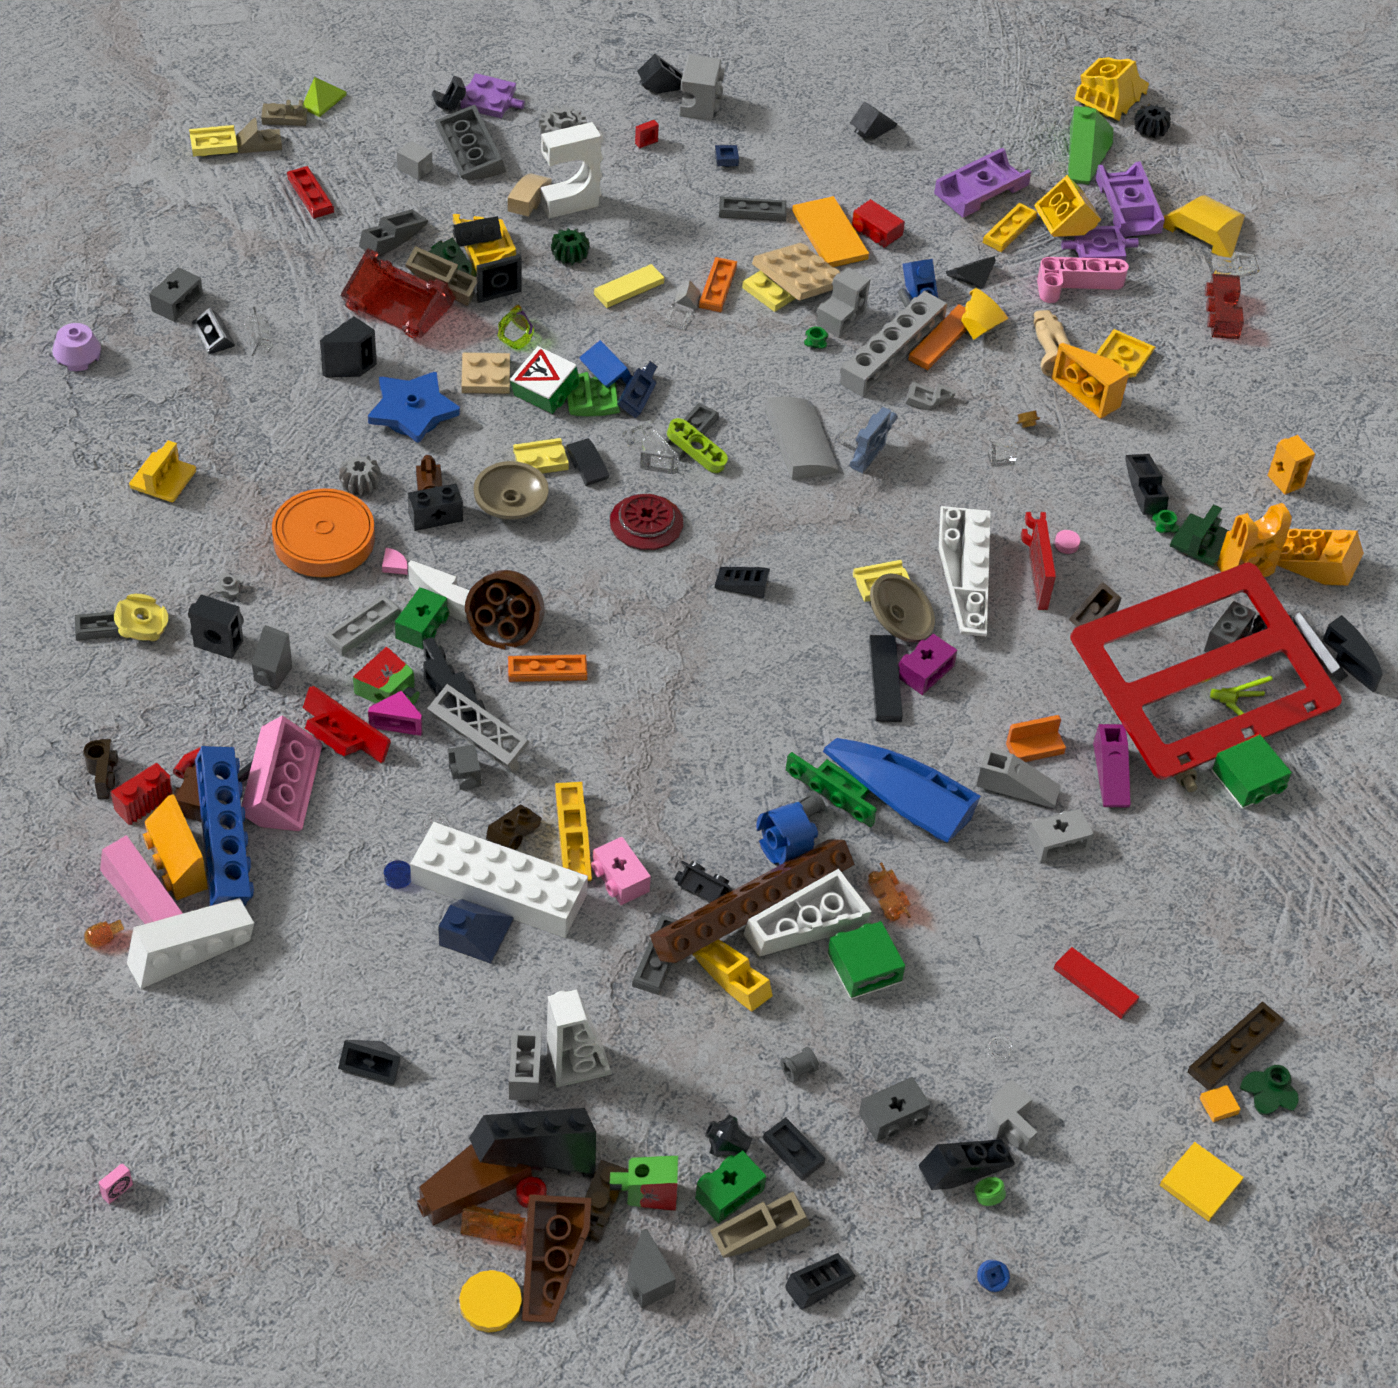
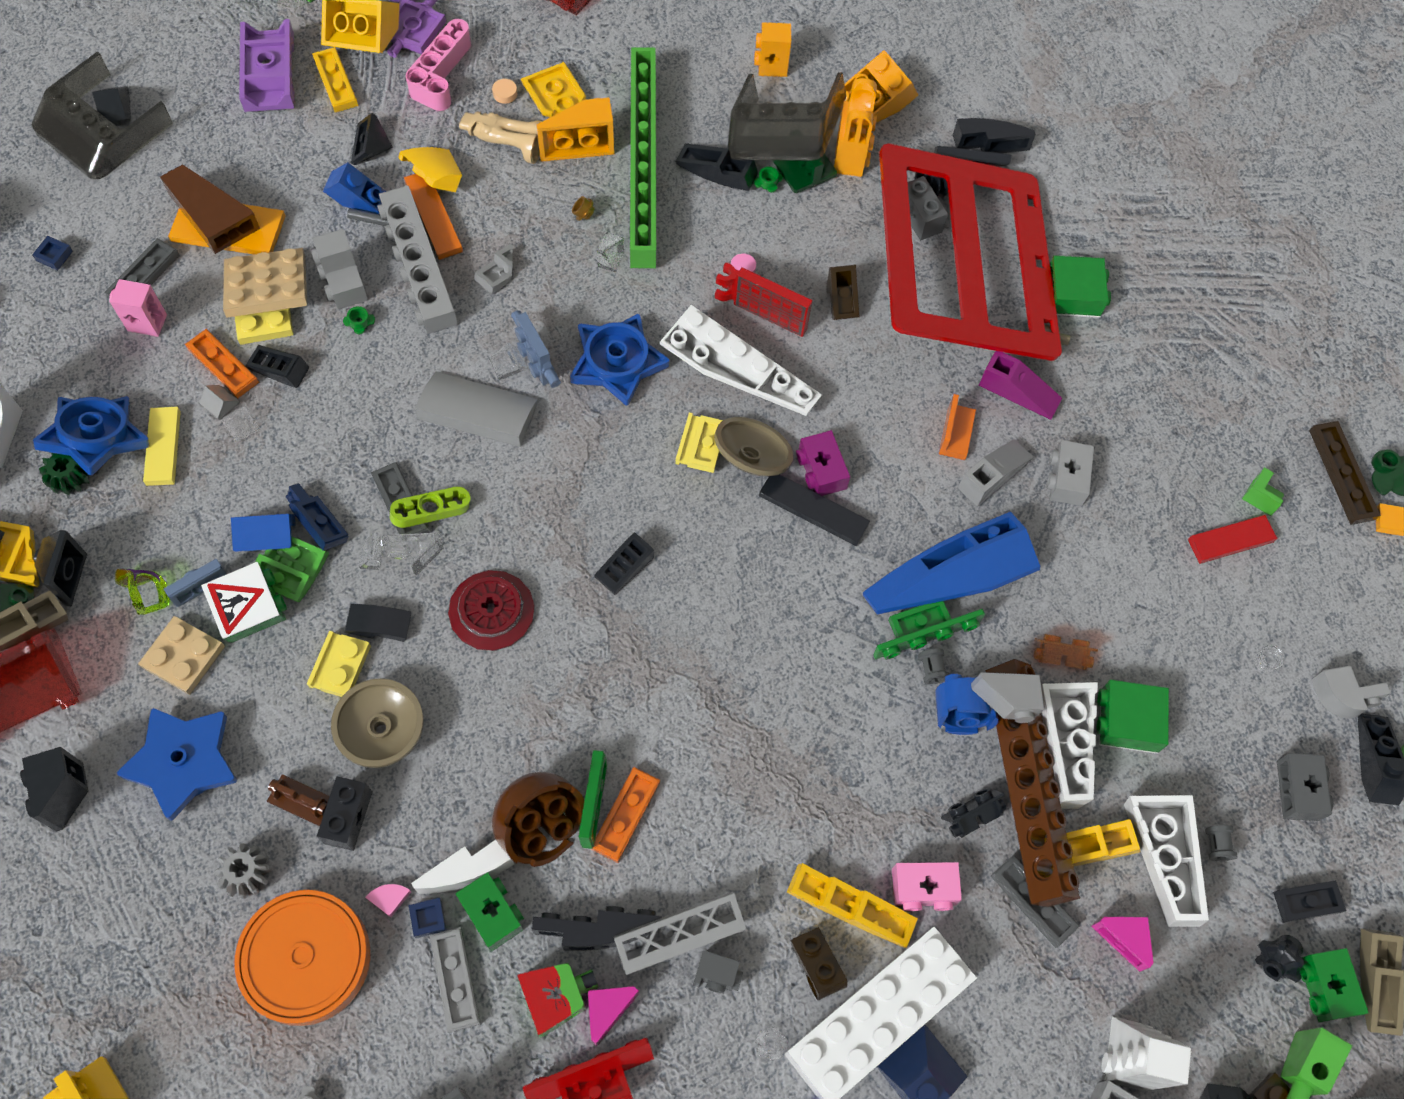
camera: 60 degrees left, 15 degrees up
red brick [852,199,905,248] -> none
lime plant [1210,676,1273,716] -> none
none -> clear smoke windscreen [31,52,173,179]
none -> blue plate [33,396,149,475]
none -> bright pink brick [109,279,167,337]
none -> reddish brown slope [160,164,260,254]
none -> sand blue plate [164,559,227,607]
none -> black slope [245,345,309,388]
none -> dark blue plate [408,897,447,938]
none -> light nougat tile [492,79,517,104]
none -> blue plate [570,314,669,406]
none -> green tile [578,750,608,849]
none -> bright green brick [630,47,656,268]
none -> clear smoke windscreen [727,72,847,160]
none -> light grey slope [971,673,1044,723]
none -> dark pink slope [1091,917,1154,972]
none -> white wedge [1124,795,1209,927]
none -> bright green panel [1242,467,1284,516]

